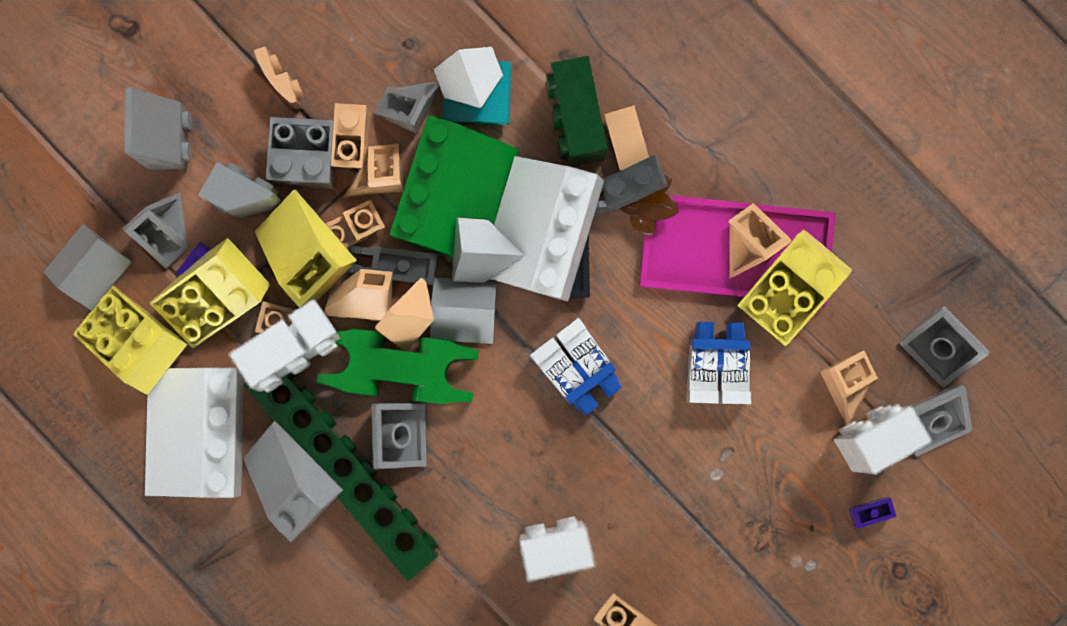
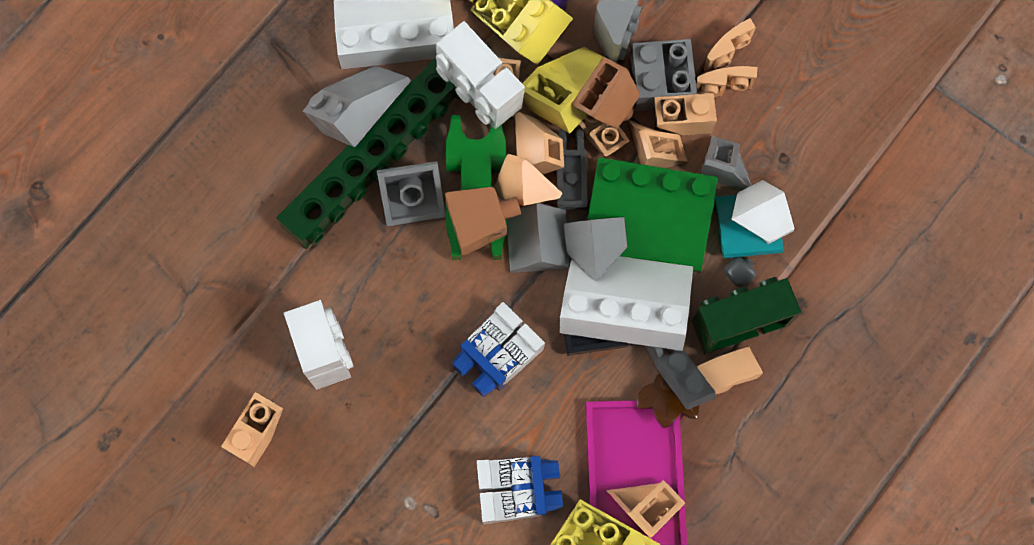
camera: 85 degrees right, 10 degrees down
none -> nougat torso [445,187,521,256]
none -> nougat torso [572,56,640,128]
none -> light nougat slope [696,66,758,98]
none -> dark grey piece [723,257,757,288]

